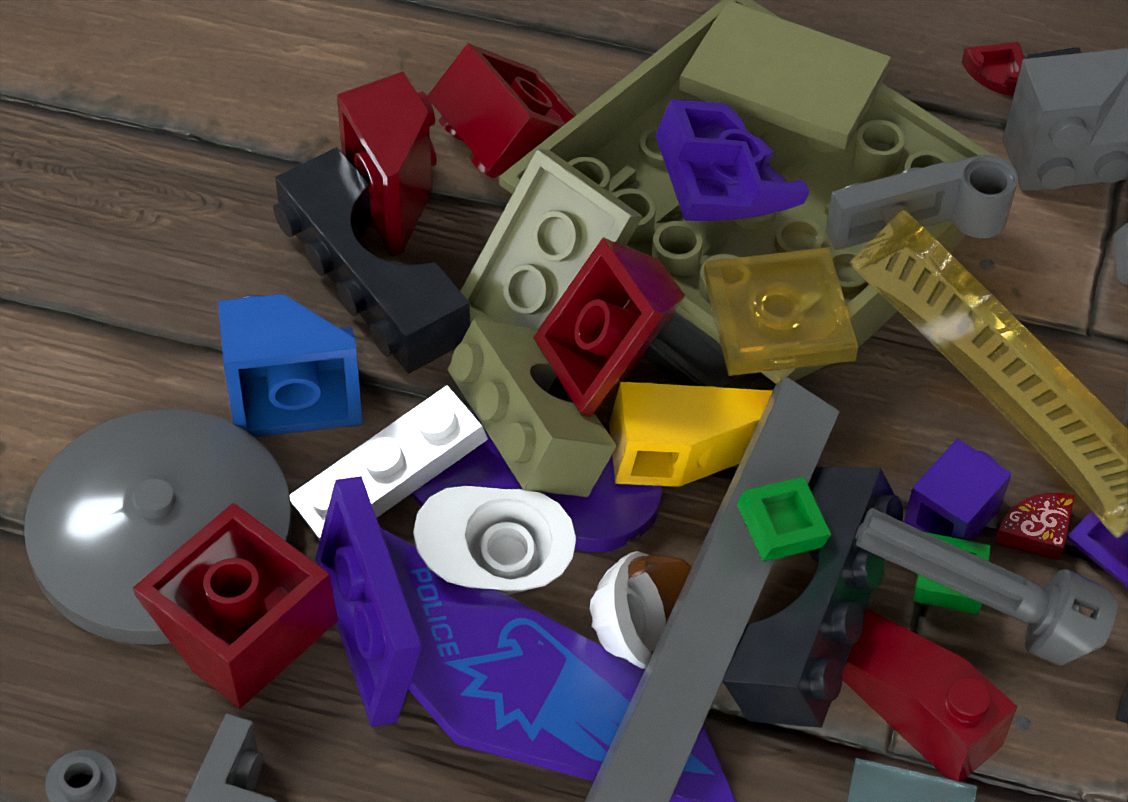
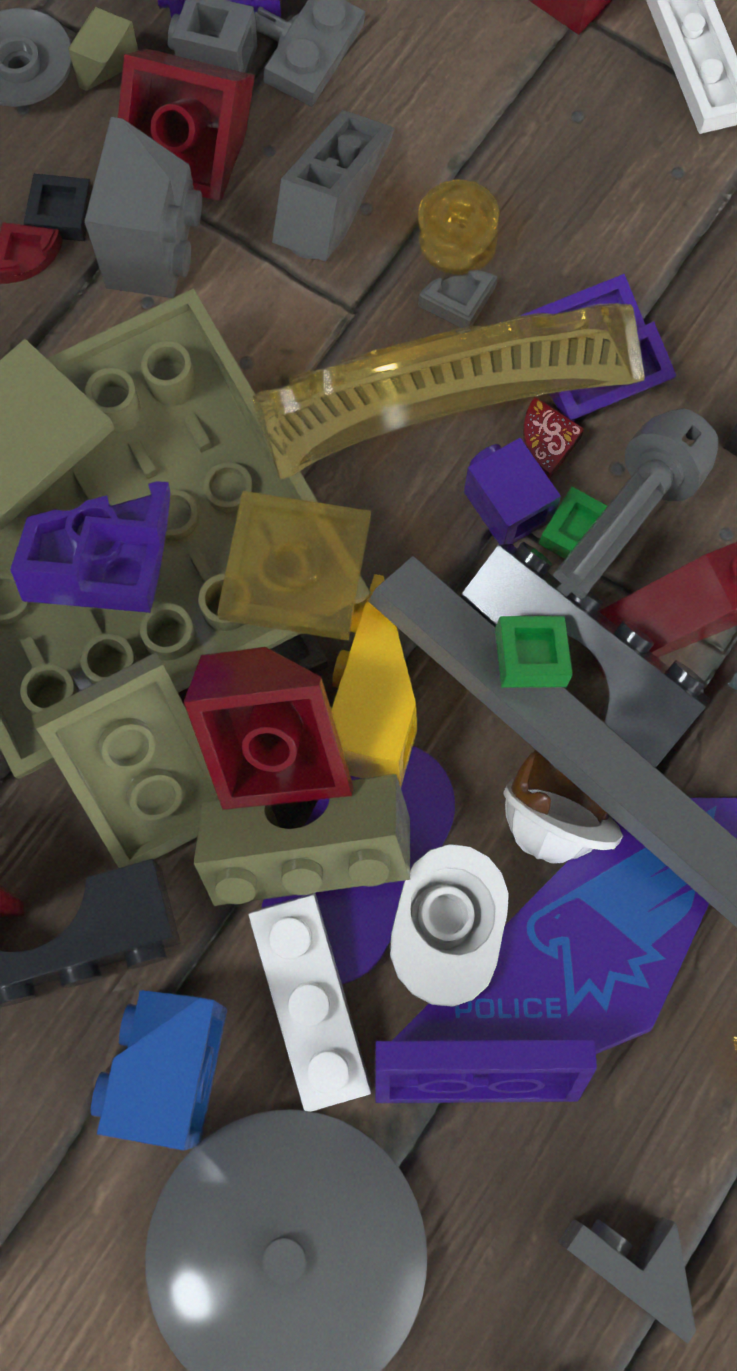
camera: 70 degrees left, 20 degrees up
dark red slope [133,502,338,709] -> none
dark grey plate [825,155,1018,250] -> none

